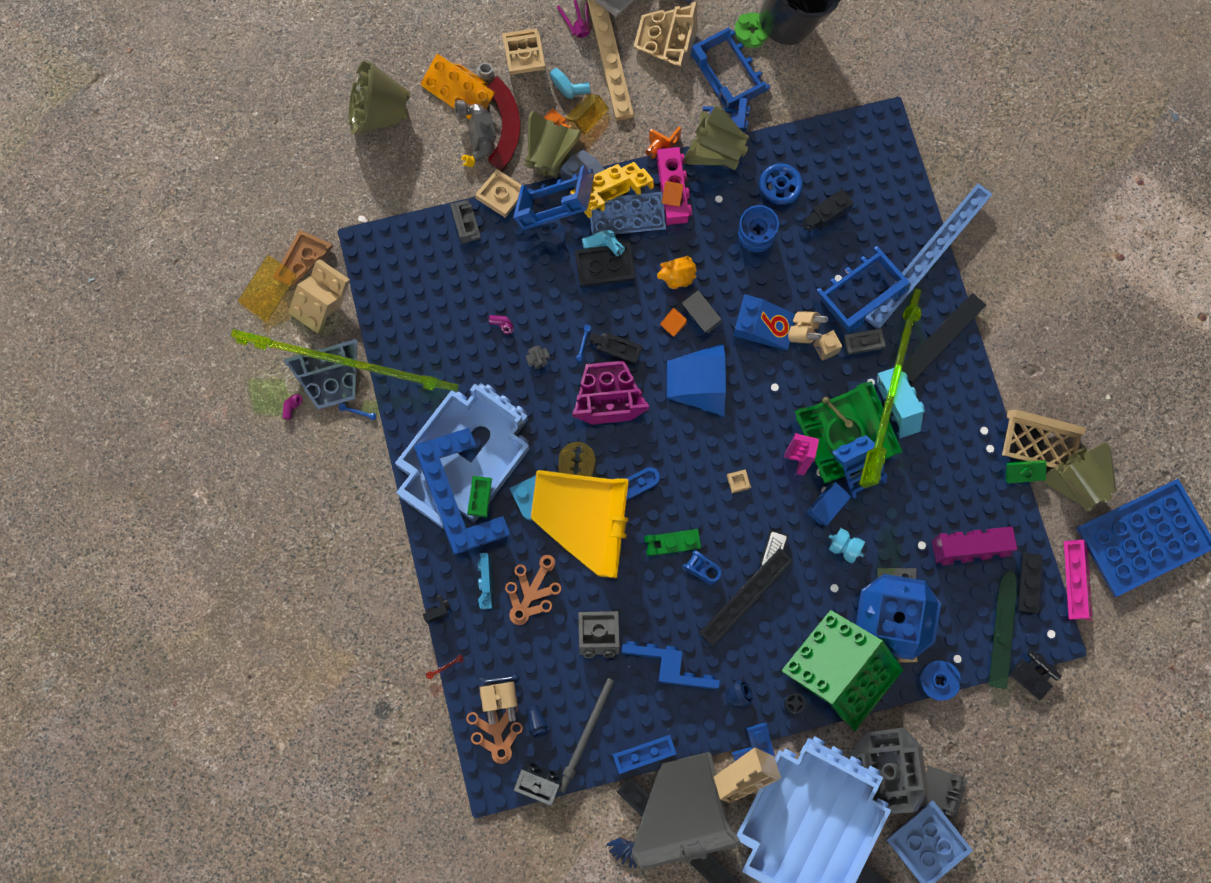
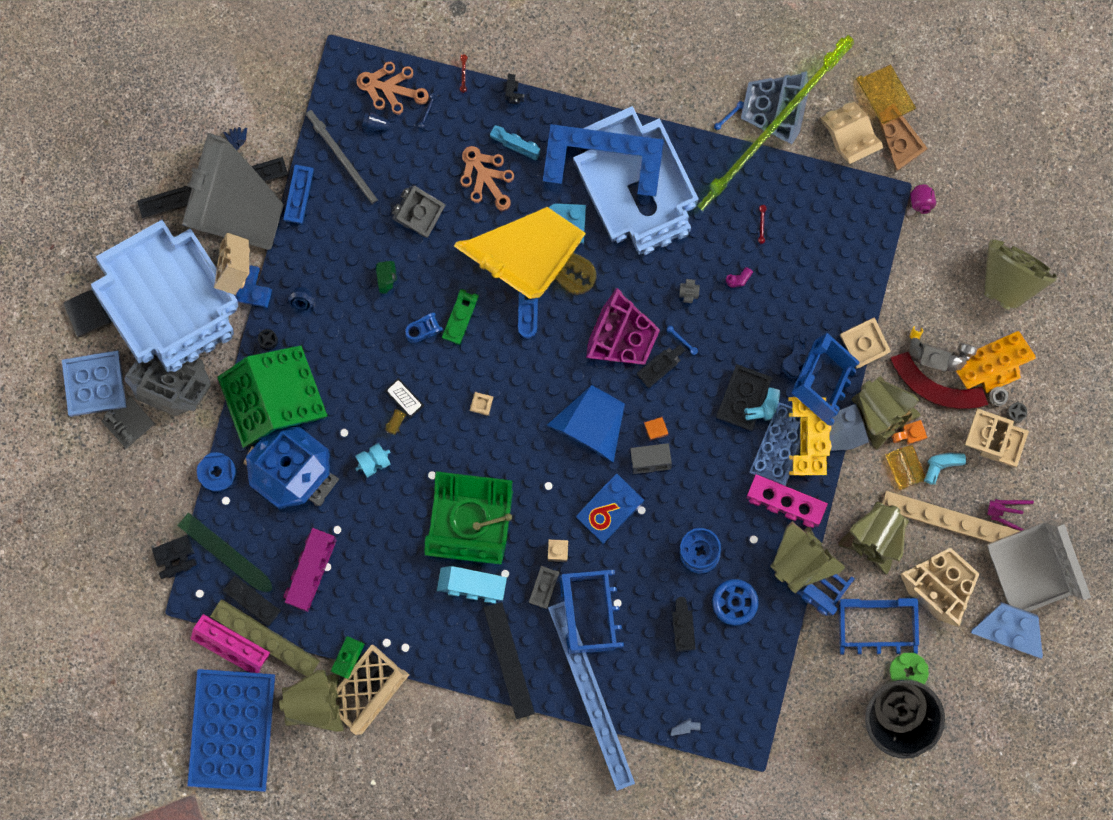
camera: 120 degrees right, 5 degrees up
magenta arm [282,394,303,420] -> none
dark grey hinge [450,200,481,244] -> none
green plate [467,476,493,518] -> none
tan piece [479,682,518,725] -> none
bracket [514,762,563,806] -> none
blue bracket [621,641,720,690] -> none
orange bracket [645,126,681,159] -> none
light orange animal [657,256,697,289] -> none
orange slope [661,181,684,207] -> none
black tile [698,548,794,647] -> none
dark pink fence [784,433,819,475] -> none
tan piece [788,312,828,343] -> none
blue hinge [806,482,851,526] -> none
blue plate [832,436,887,499] -> none
clear neon green bar [859,289,921,488] -> none
none -> olive plate [210,599,320,676]
none -> dark green rock [375,261,397,294]
none -> clear yellow pin [385,409,406,435]
none -> sand blue bar [670,718,700,736]
none -> dark red hinge [758,205,767,244]
none -> olive brick [838,502,909,575]
none -> magenta head [910,184,936,214]
none -> dark grey wheel [1006,402,1027,423]

